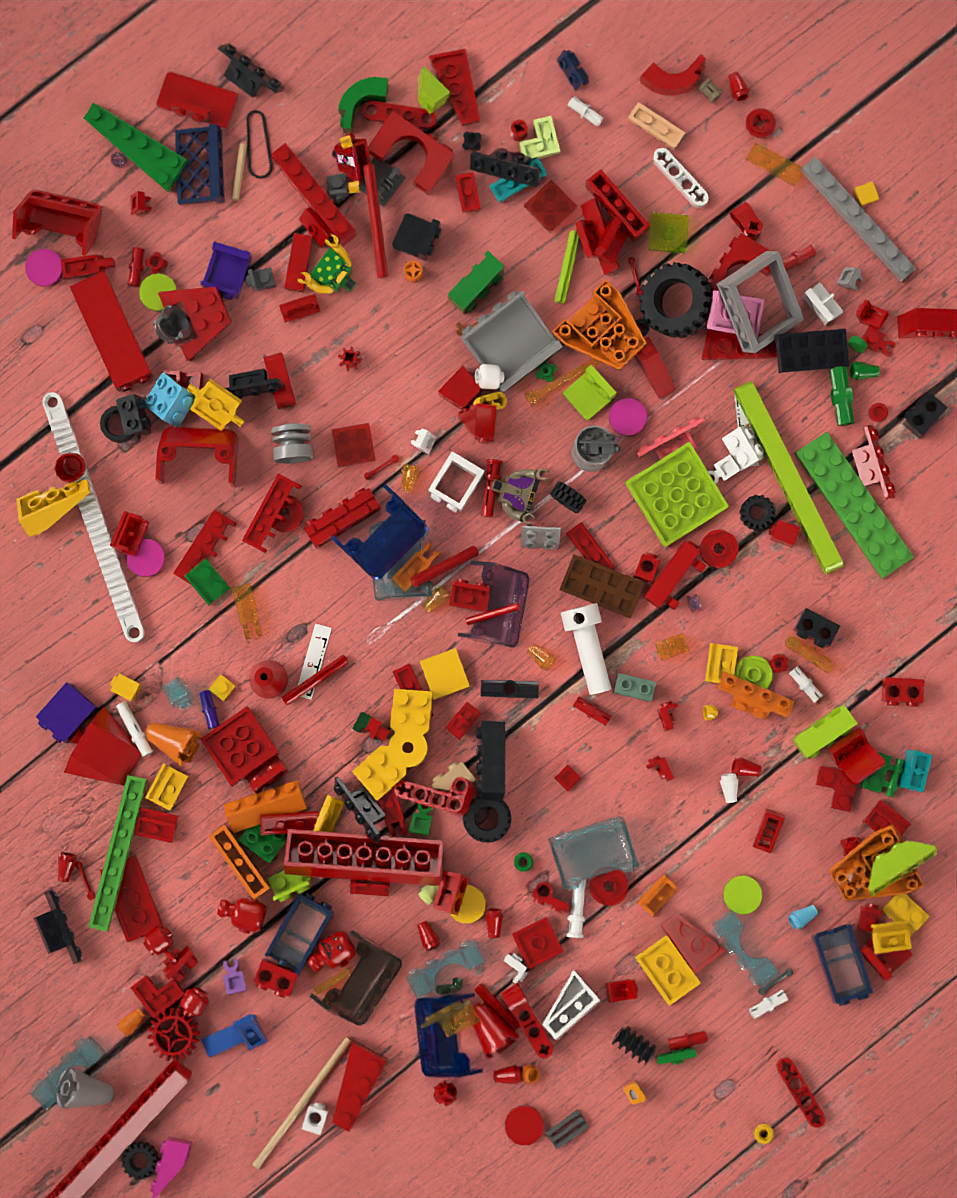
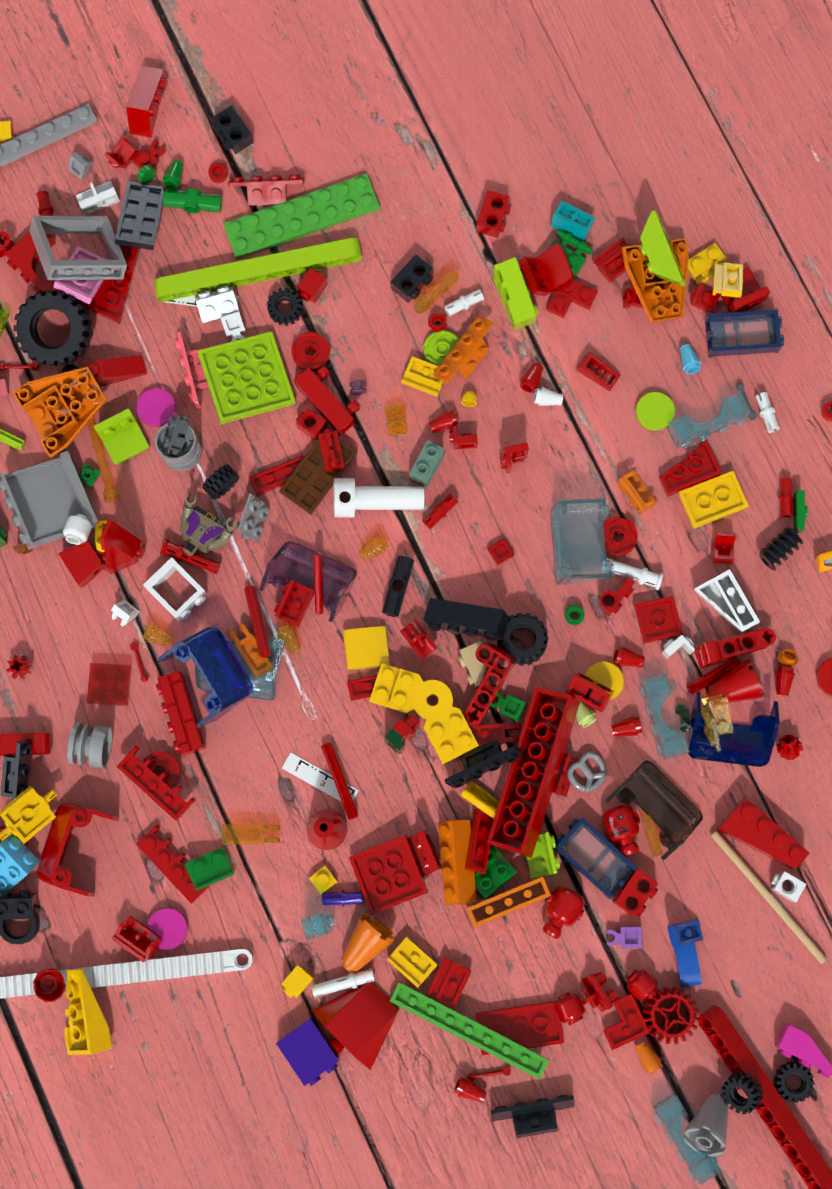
camera: 75 degrees left, 5 degrees down
none -> red hinge [318,429,345,472]
none -> red cone [429,410,459,433]
none -> light grey piece [567,752,607,792]
none -> black tyre [721,1071,764,1114]

